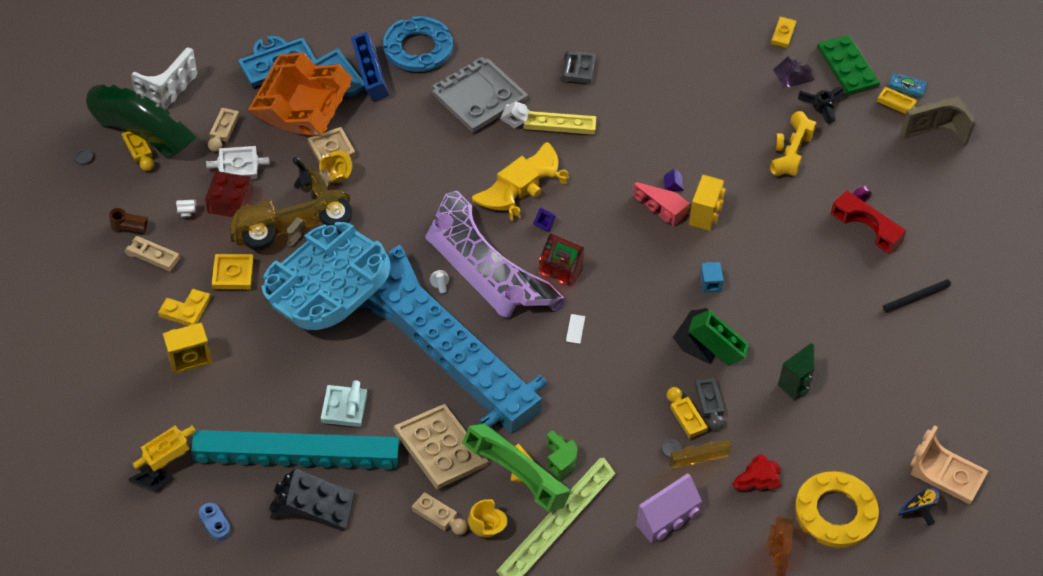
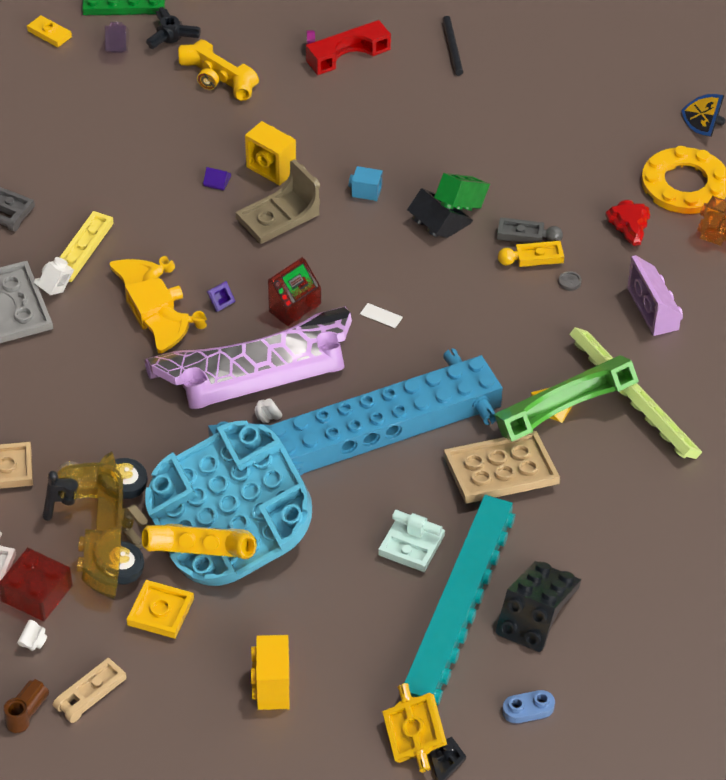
camera: 70 degrees left, 5 degrees down
yellow plate [158,289,211,326] -> none
yellow helmet [319,150,352,183] -> none
tan plate [412,492,468,535] -> none
yellow helmet [468,499,507,538] -> none
bright green brick [546,430,577,481] -> none
coral slope [633,182,690,227] -> none
clear yellow plate [669,440,732,469] -> none
dark green slope [778,343,814,401] -> none
light nougat bracket [910,425,988,505] -> none
none -> yellow plate [141,524,257,559]
none -> dark tan bracket [236,159,320,244]

